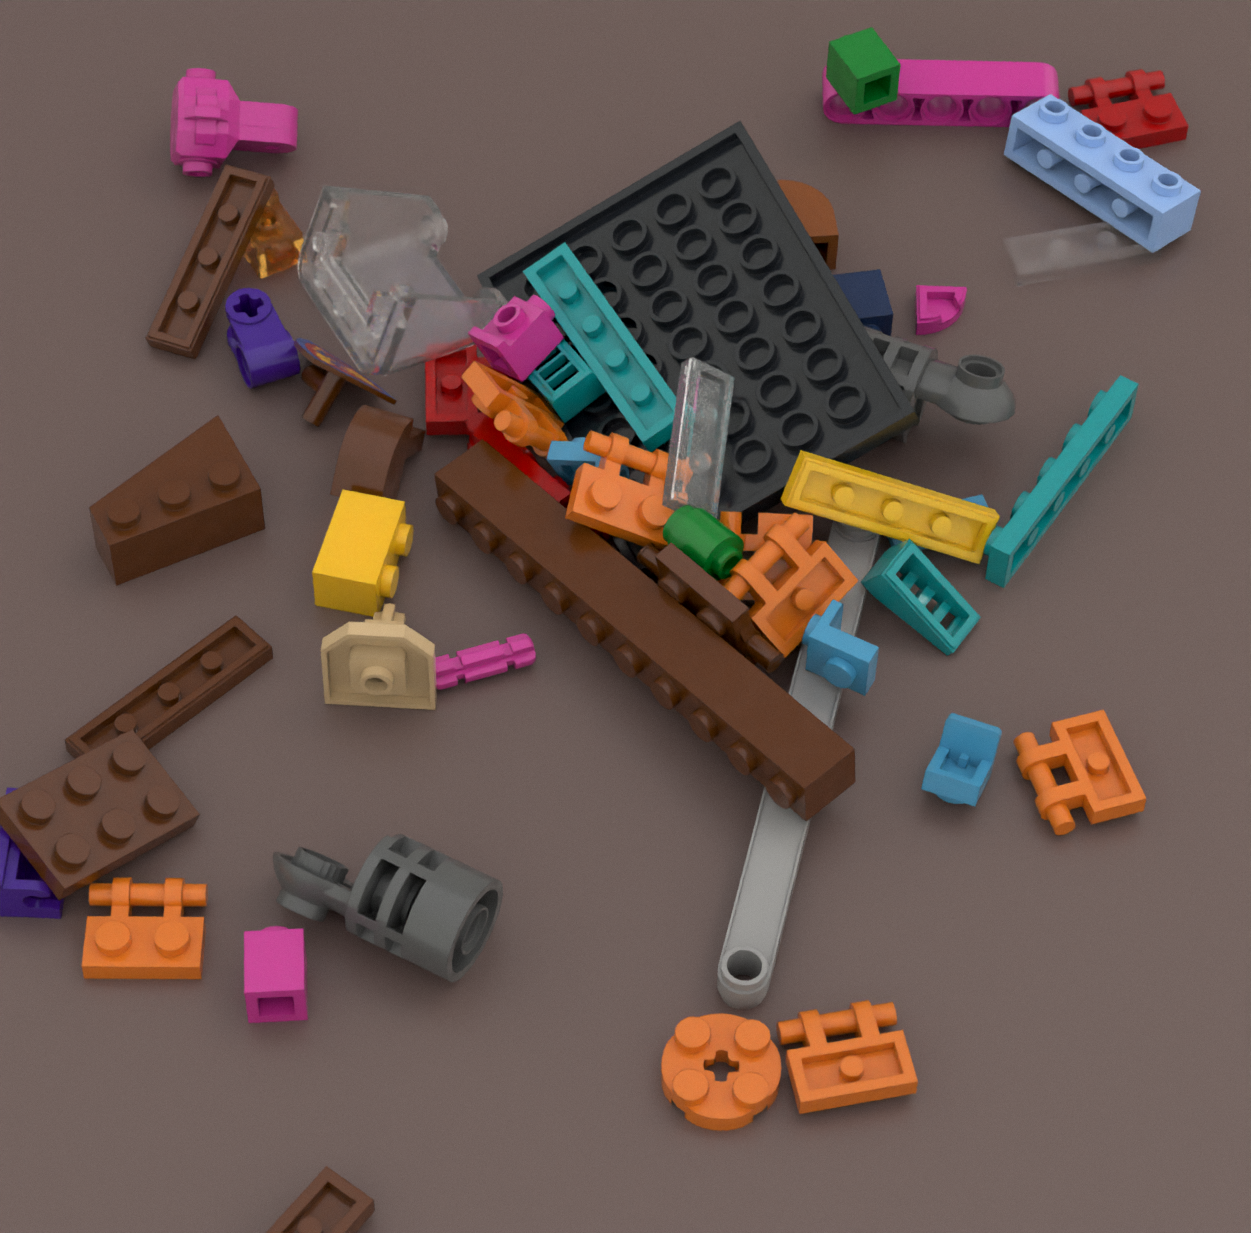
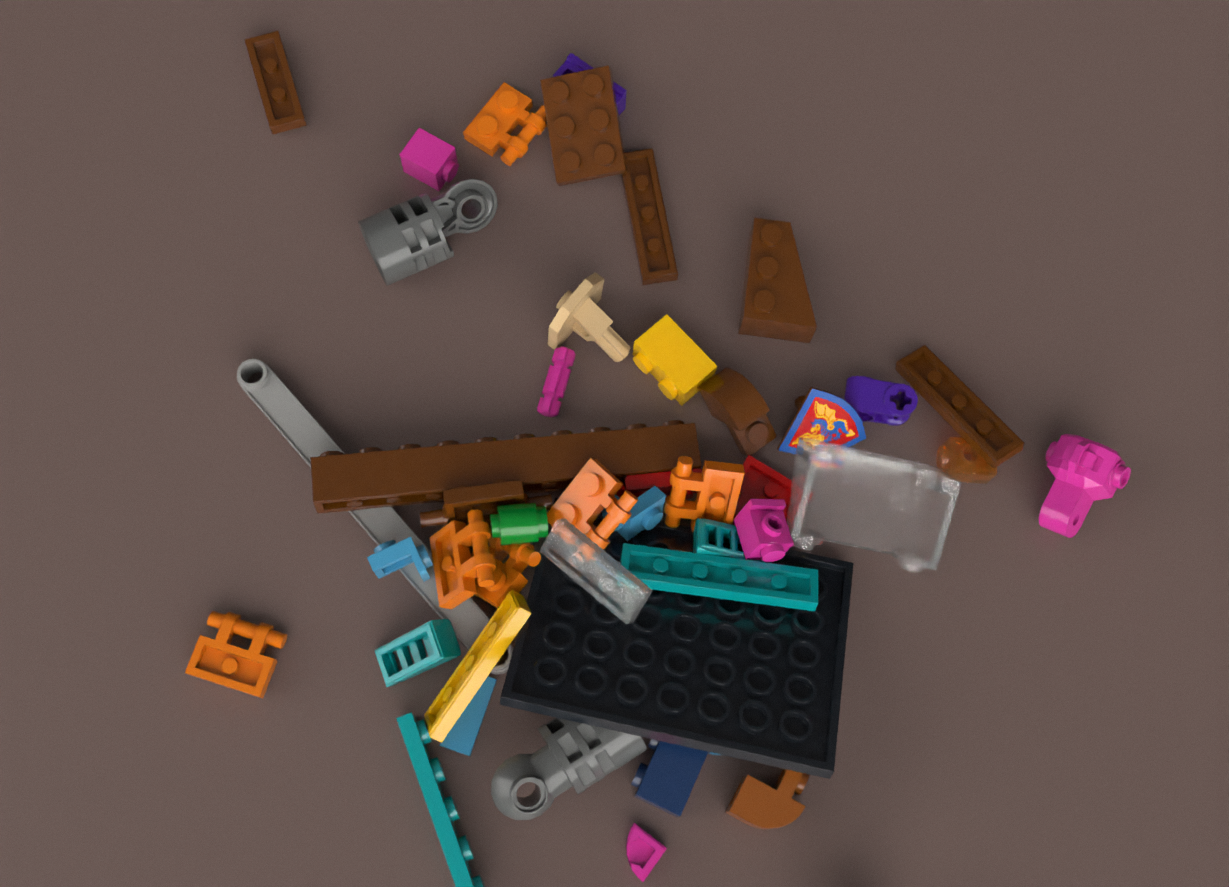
camera: 120 degrees right, 20 degrees up
orange plate [661,1014,781,1131] -> none
orange plate [776,1000,918,1114] -> none
dark azure bracket [921,713,1002,806] -> none

